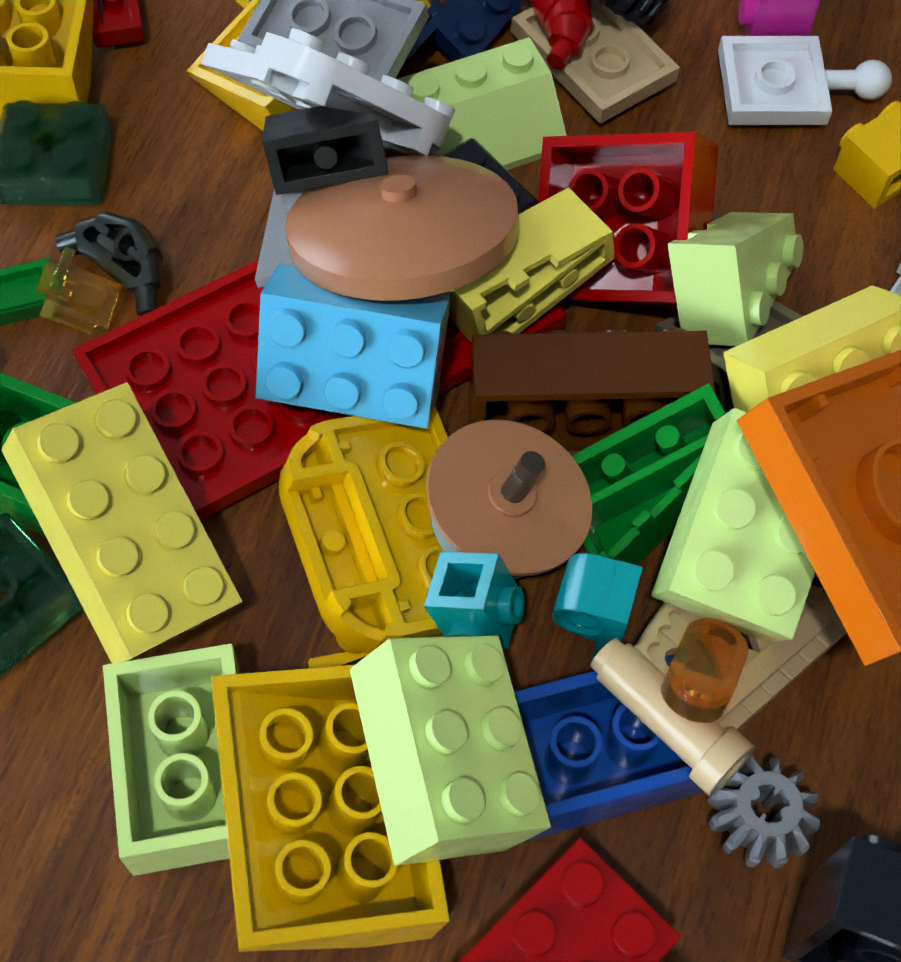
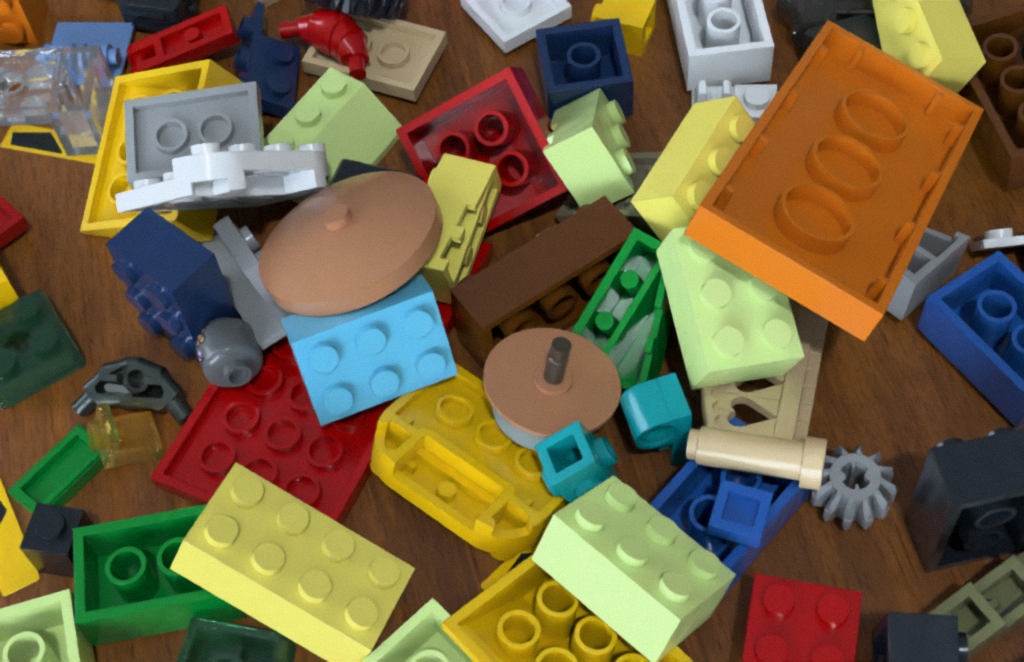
camera: 25 degrees left, 5 degrees down
pearl dark grey slope [262,106,389,195] -> none
clear orange tile [661,618,749,723] -> none
none -> dark blue brick [106,207,240,364]
none -> dark grey head [195,317,263,387]
none -> dark blue brick [535,18,633,119]
none -> blue plate [707,479,773,548]

